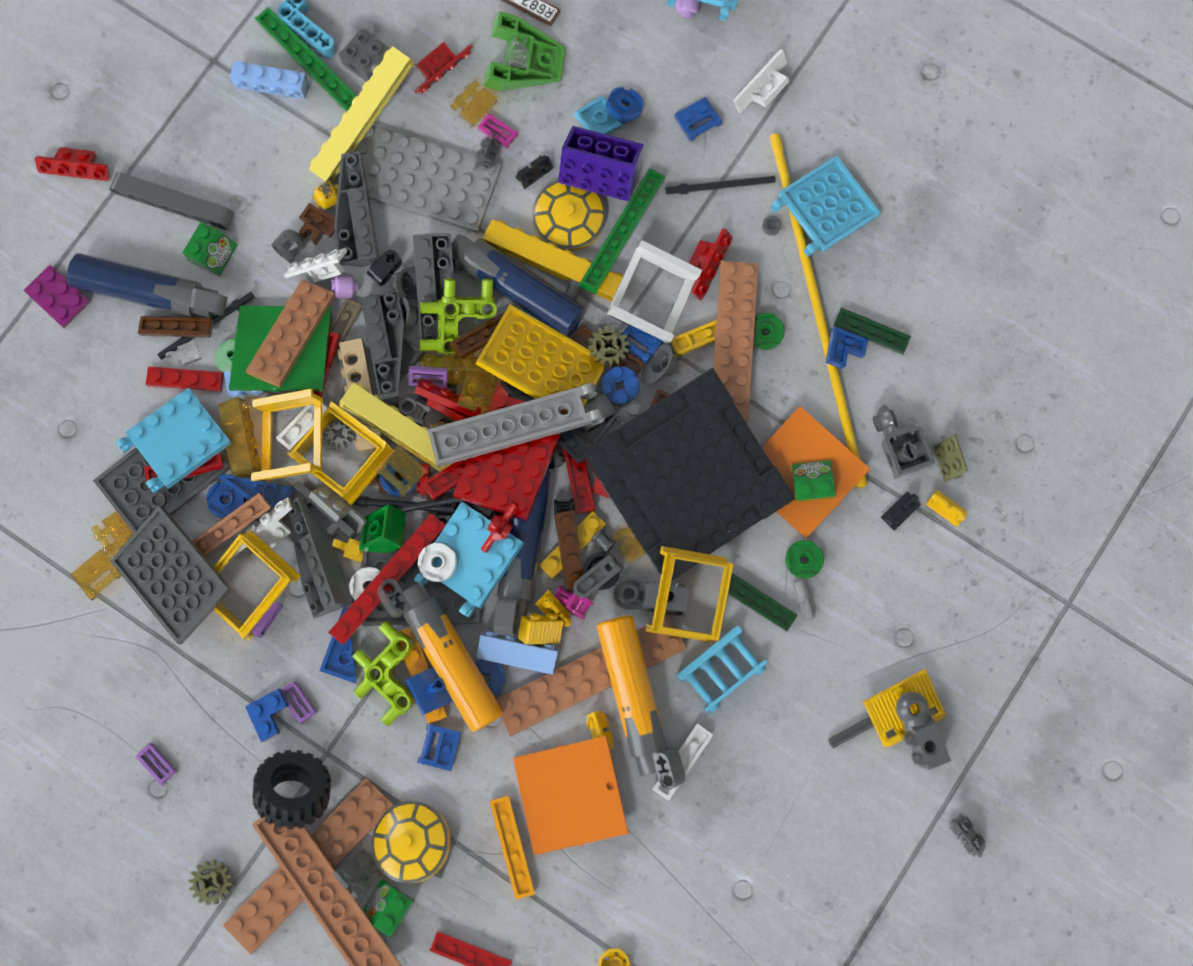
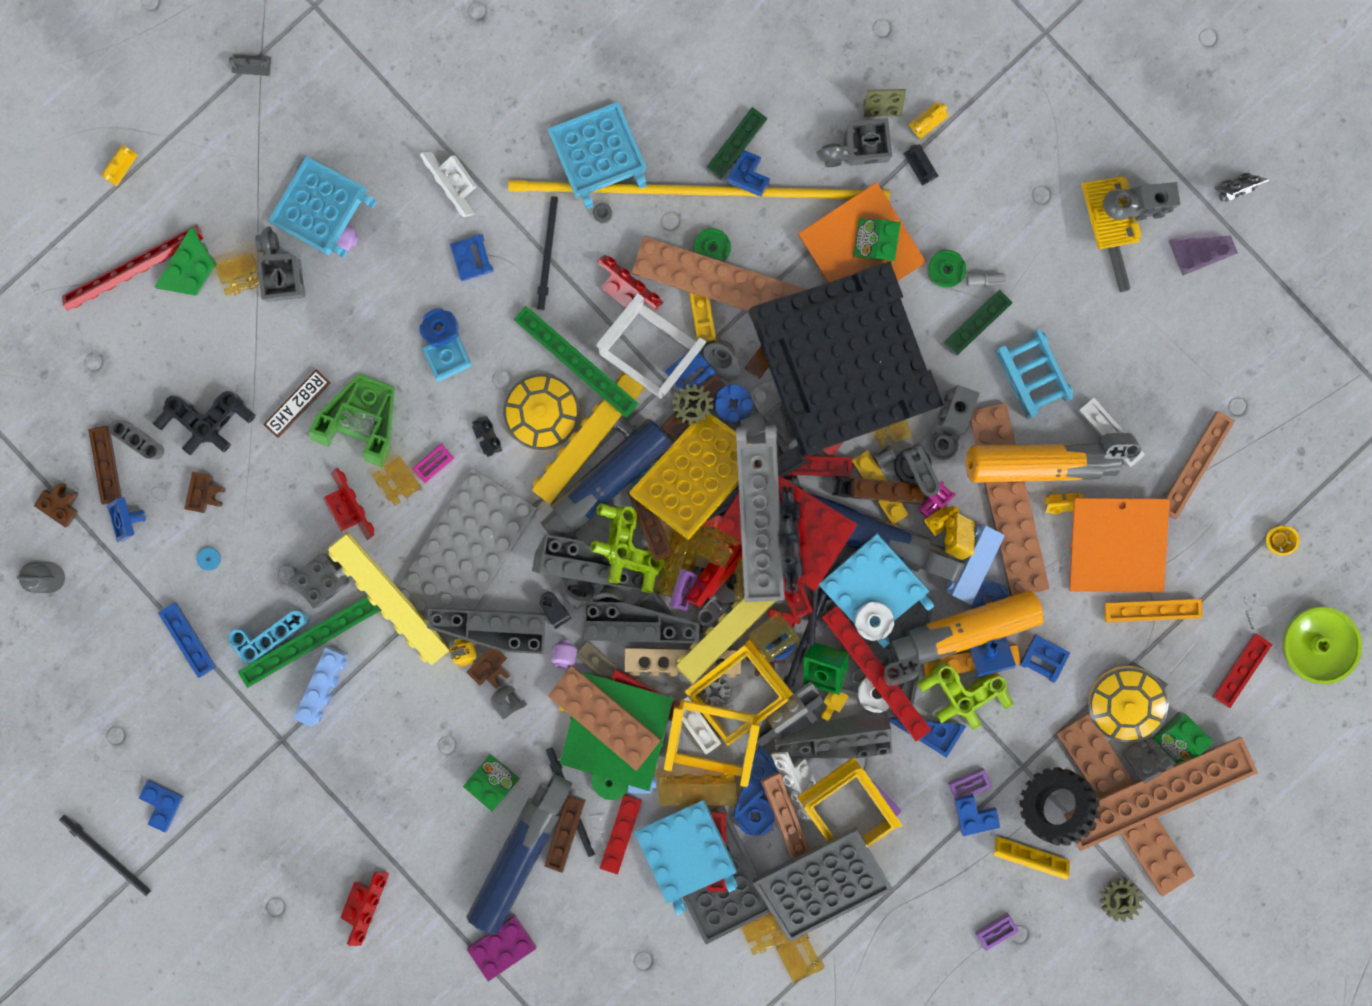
camera: 85 degrees left, 10 degrees up
dark grey beam [109,172,234,230] -> none
white bracket [283,248,347,282] -> none
dark grey hinge [474,132,500,169] -> none
red bar [481,502,519,553] -> none
dark purple brick [558,125,644,202] -> none
yellow piece [645,546,733,642] -> none
none -> black pin [778,486,803,593]
none -> yellow plate [993,836,1070,880]
none -> nougat plate [1165,411,1235,519]
none -> clear purple wing [1168,236,1238,276]

